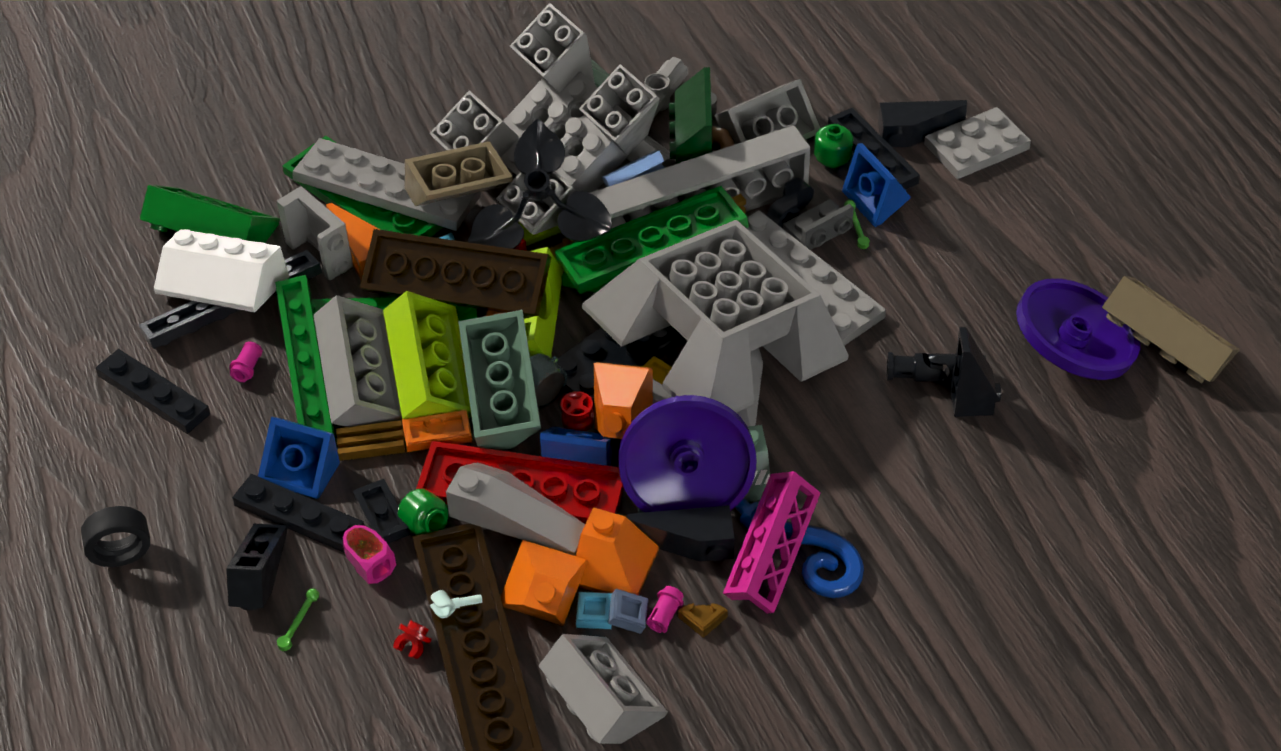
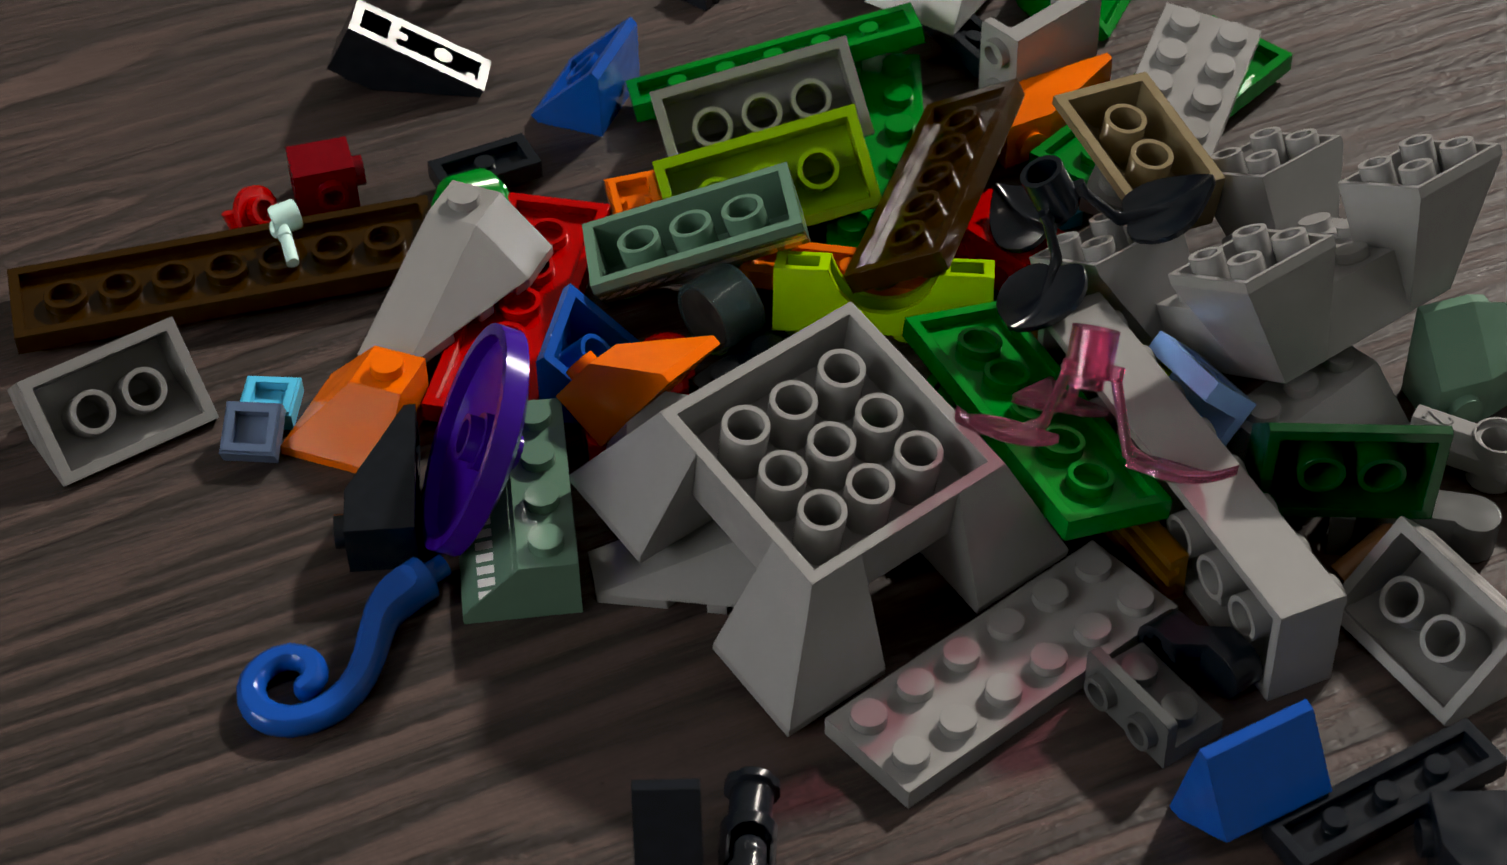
camera: 90 degrees right, 5 degrees down
dark pink pin [229,341,263,382] -> none
black plate [232,474,365,553] -> none
bright green hinge [277,588,320,651] -> none
pearl gold tile [336,420,405,461] -> none
dark pink rock [343,525,397,584] -> none
orange slope [501,540,588,626] -> none
dark pink pin [646,586,684,633] -> none
pearl gold tile [678,603,728,638] -> none
dark pink fence [723,471,821,614] -> none
green head [814,124,853,168] -> none
bright green hinge [844,199,870,249] -> none
none -> dark red brick [285,136,367,217]
none -> clear pink plant [954,323,1239,485]

